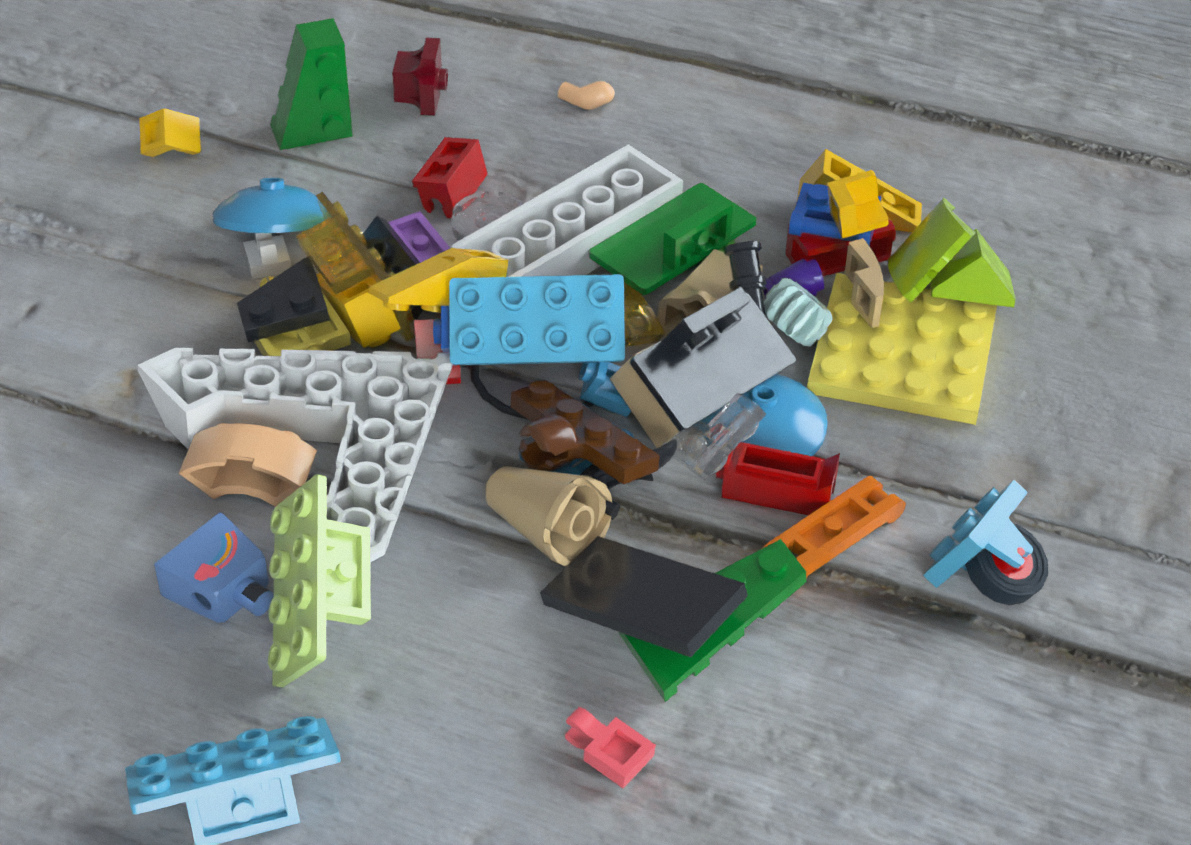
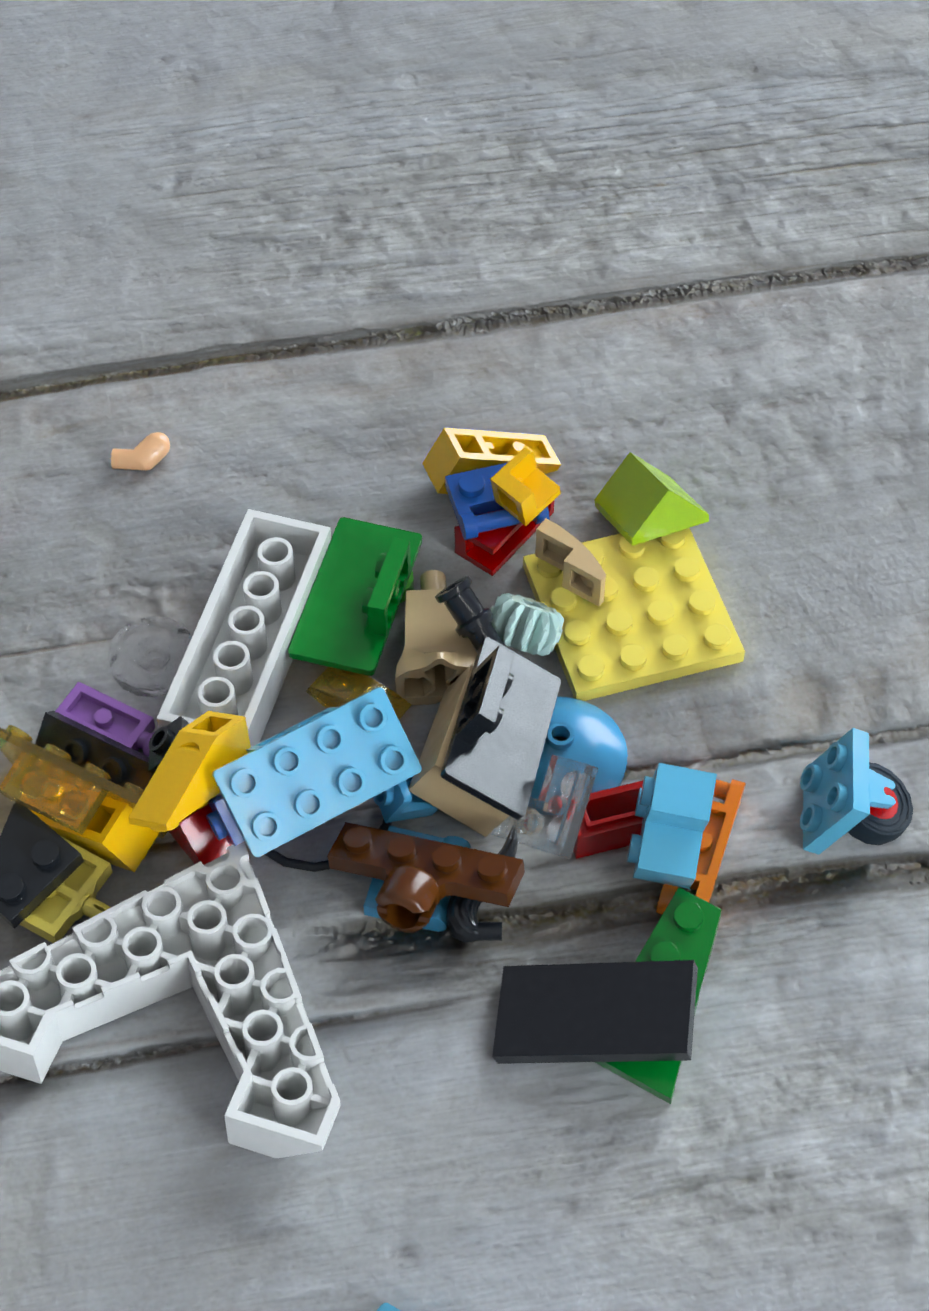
camera: 30 degrees left, 10 degrees up
medium blue torso [154,512,274,623] -> none
light nougat brick [179,423,317,507] -> none
yellowish green bracket [268,474,371,688] -> none
red hinge [412,137,488,219] -> none
tan cone [486,466,612,567] -> none
coral plate [565,707,656,788] -> none
dark purple cone [763,258,825,299] -> none
lime slope [887,197,976,303] -> none
none -> medium azure brick [627,763,717,889]

